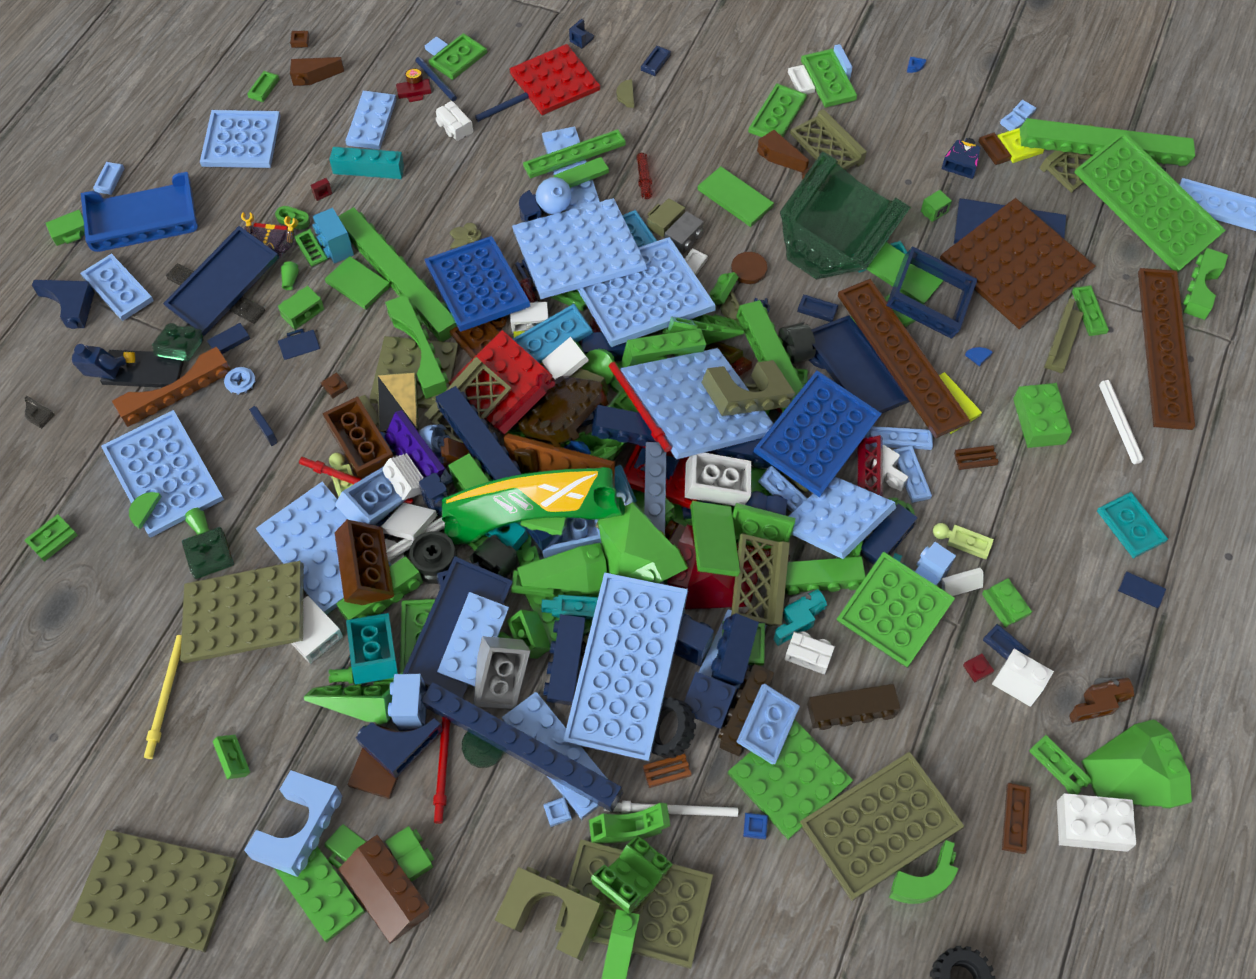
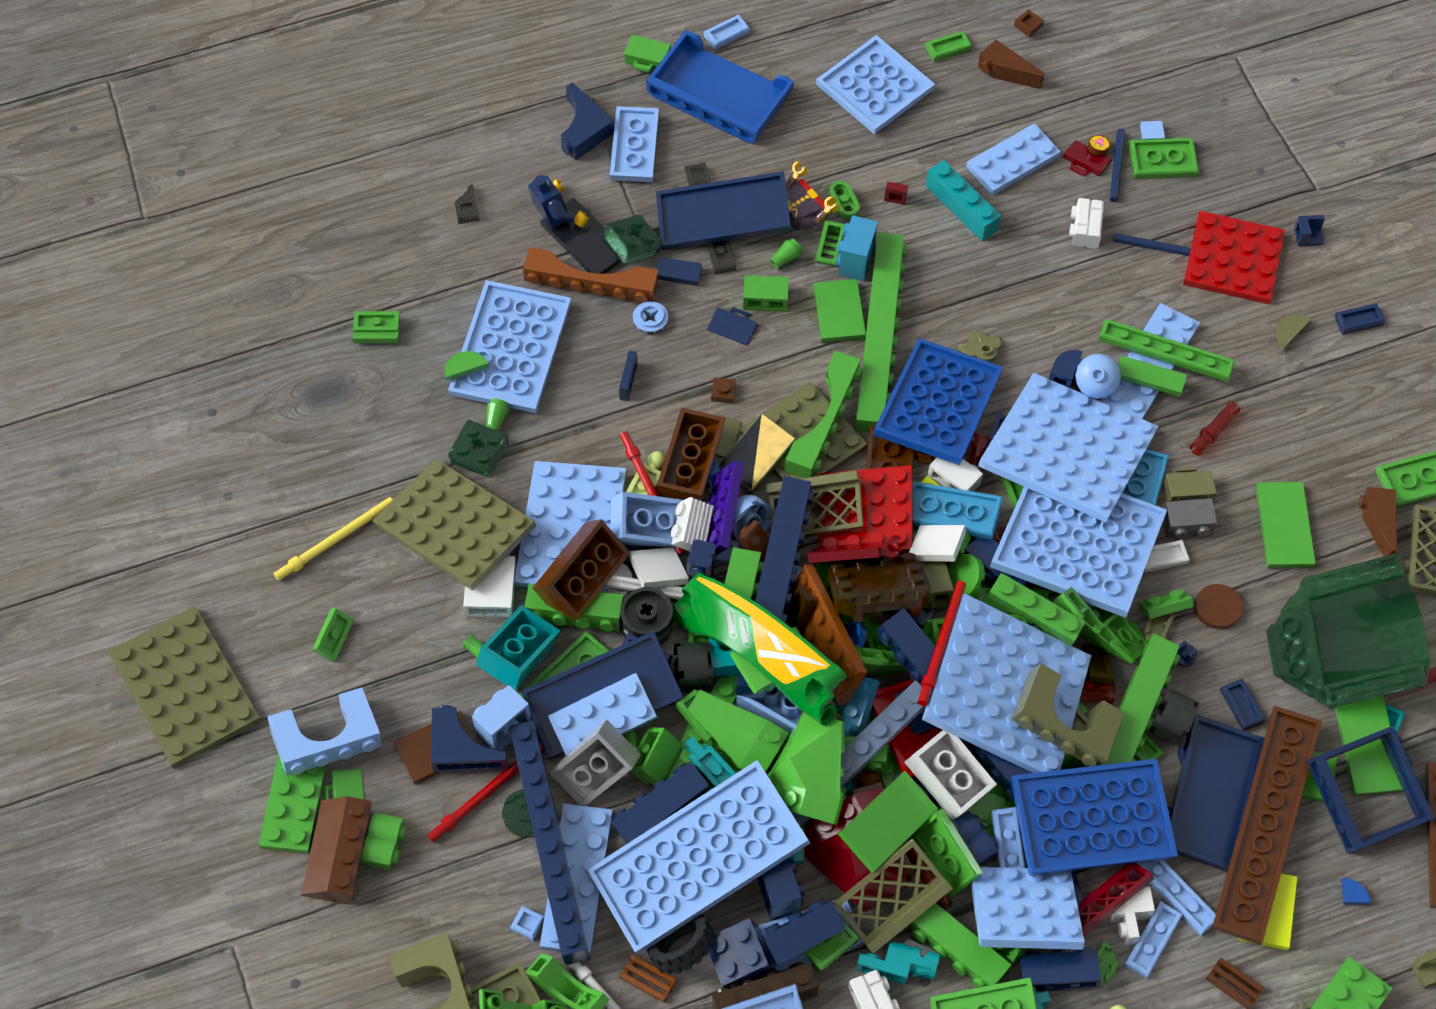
camera: 45 degrees right, 0 degrees up
bright green wedge [304,680,394,724] -> none

